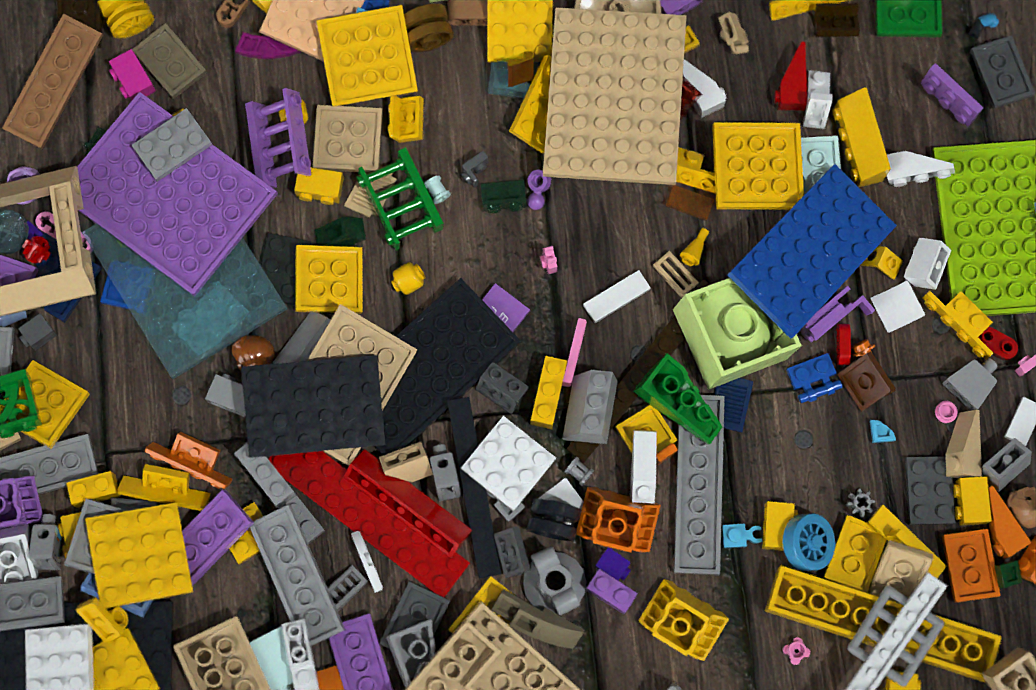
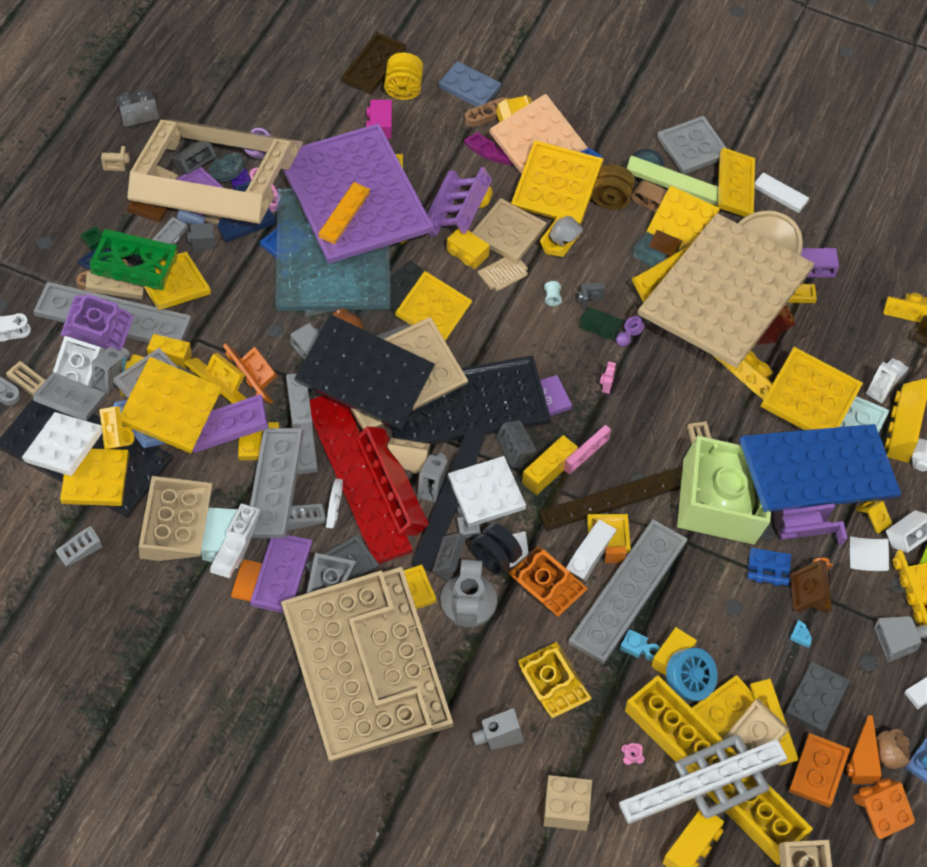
camera: 30 degrees right, 20 degrees down
medium nougat plate [2,14,103,149] -> none
red gear [22,236,51,264] -> none
dark tan plate [132,23,207,99] -> none
light grey plate [132,108,212,182] -> none
clear green slope [315,217,366,247] -> none
green fence [356,147,444,251] -> none
yellow head [391,262,426,295] -> none
dark tan slope [491,589,584,649] -> none
light grey slope [562,370,617,444] -> none
light grey bush [565,457,594,486] -> none
white tile [583,270,651,323] -> none
medium lavender brick [586,569,638,615] -> none
dark purple brick [595,547,631,581] -> none
green wedge [634,353,723,445] -> none
clear orange tile [666,185,715,221] -> none
yellow cone [680,228,709,266] -> none
white slope [682,60,726,118] -> none
dark blue window [714,378,753,433] -> none
tan piece [718,12,749,54] -> none
red slope [774,42,807,110] -> none
red beam [836,324,851,365] -> none
light grey gear [846,489,875,518] -> none
bright pink plate [935,401,958,423] -> none
tan slope [946,410,982,478] -> none
yellow brick [953,477,991,526] -> none
light grey brick [982,438,1032,492] -> none
dark green plate [994,560,1023,588] -> none
none -> light orange plate [319,182,370,244]
none -> light grey hair [550,216,583,247]

